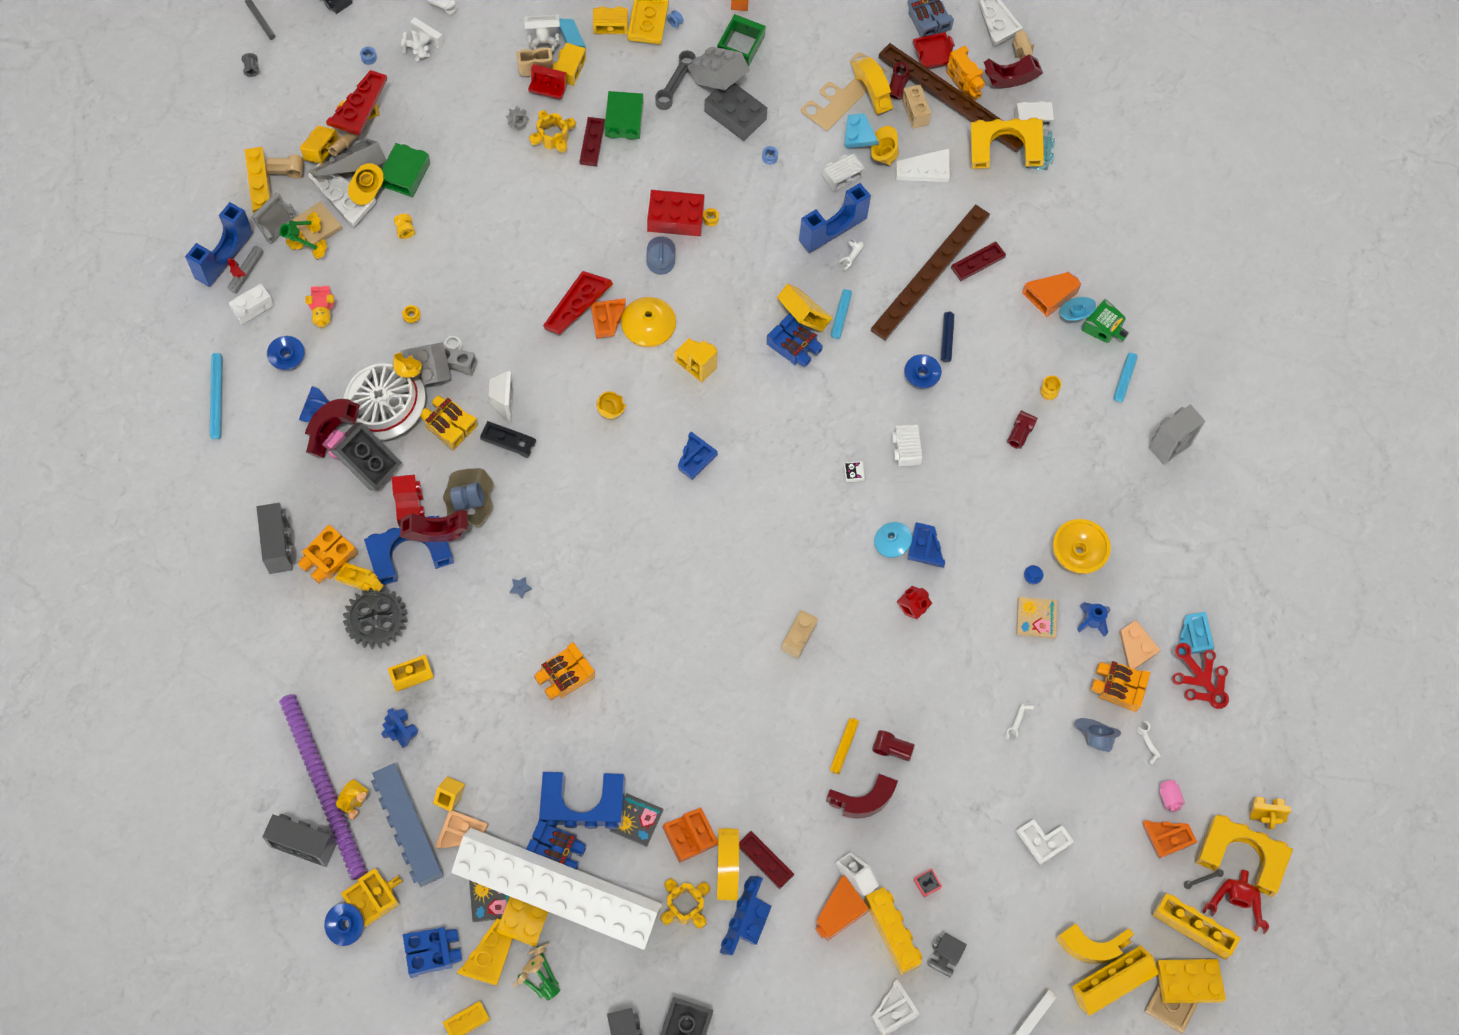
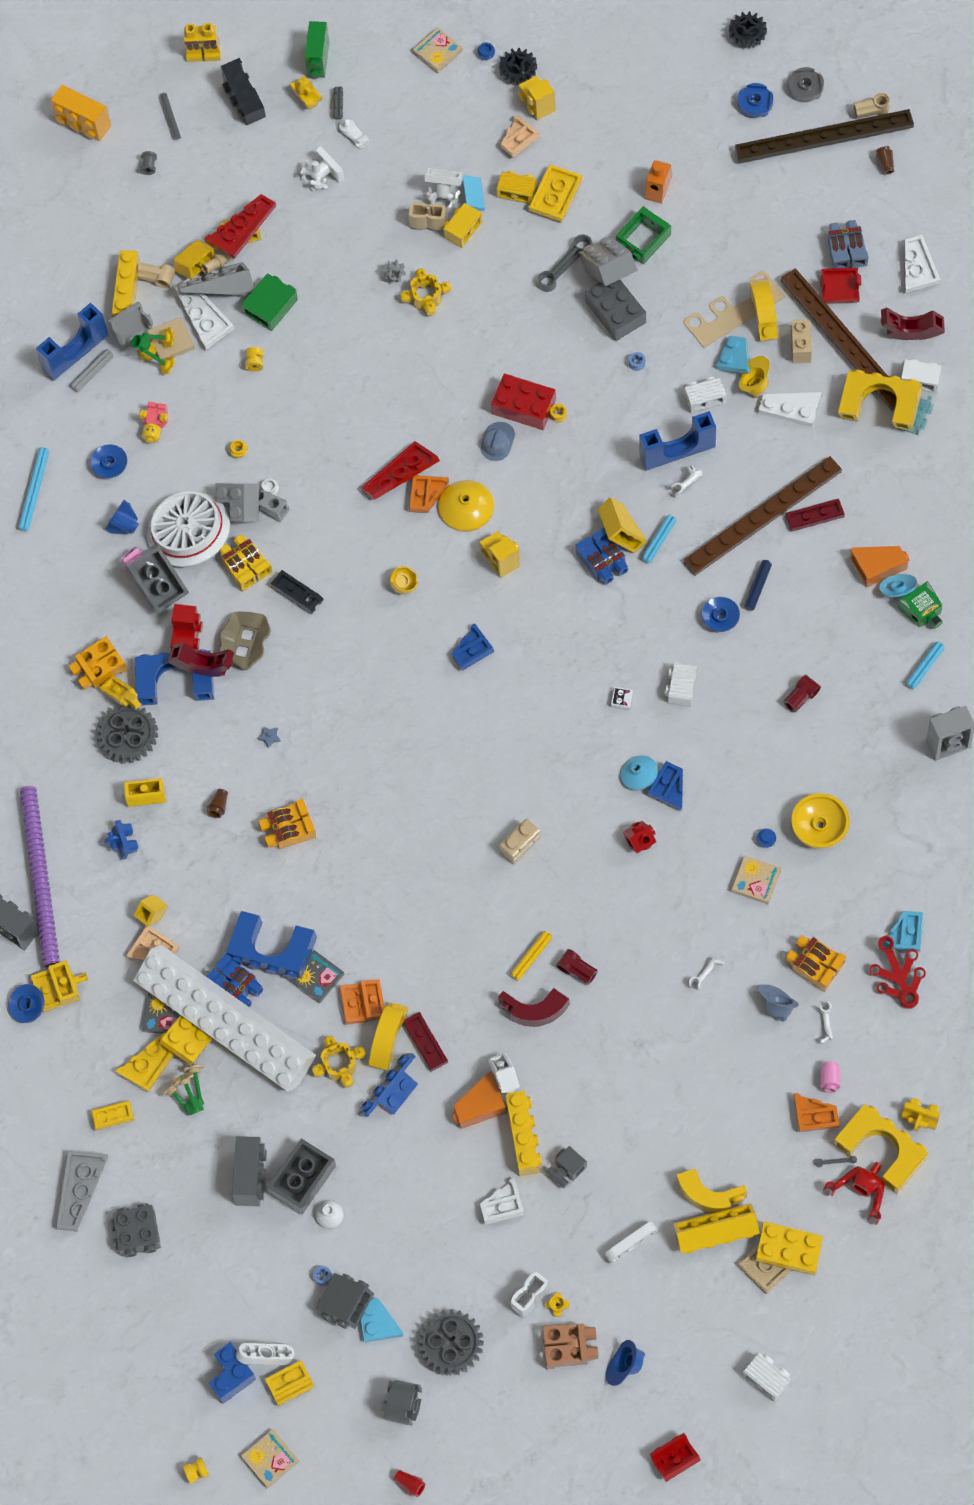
camera: 25 degrees right, 0 degrees up
red piece [227,258,246,278] -> none
white brick [229,283,274,324] -> none
dark grey brick [256,502,295,574] -> none
dark red arch [305,399,360,458] -> none
yellow piece [336,779,369,820] -> none
yellow piece [348,163,384,205] -> none
medium blue bush [360,47,377,65] -> none
sand blue brick [371,763,443,887] -> none
yellow hair [393,352,422,378] -> none
blue hips [402,927,462,978] -> none
sand blue wheel [450,482,484,512] -> none
white slope [489,371,514,422] -> none
red bracket [528,64,567,99] -> none
dark red tile [579,117,605,167] -> none
green brick [605,91,644,139] -> none
medium blue bush [667,10,684,28] -> none
dark red piece [889,62,911,99] -> none
tile [913,869,942,897] -> none
light orange hips [946,45,985,100] -> none
tan arm [1013,30,1034,60] -> none
white plate [1016,819,1074,865] -> none
yellow wheel [1040,375,1062,400] -> none
blue brick [1077,602,1111,637] -> none
light nougat wing [1119,620,1161,669] -> none
yellow brick [1152,893,1241,960] -> none
none -> light orange brick [50,84,111,141]
none -> reddish brown cone [207,789,228,818]

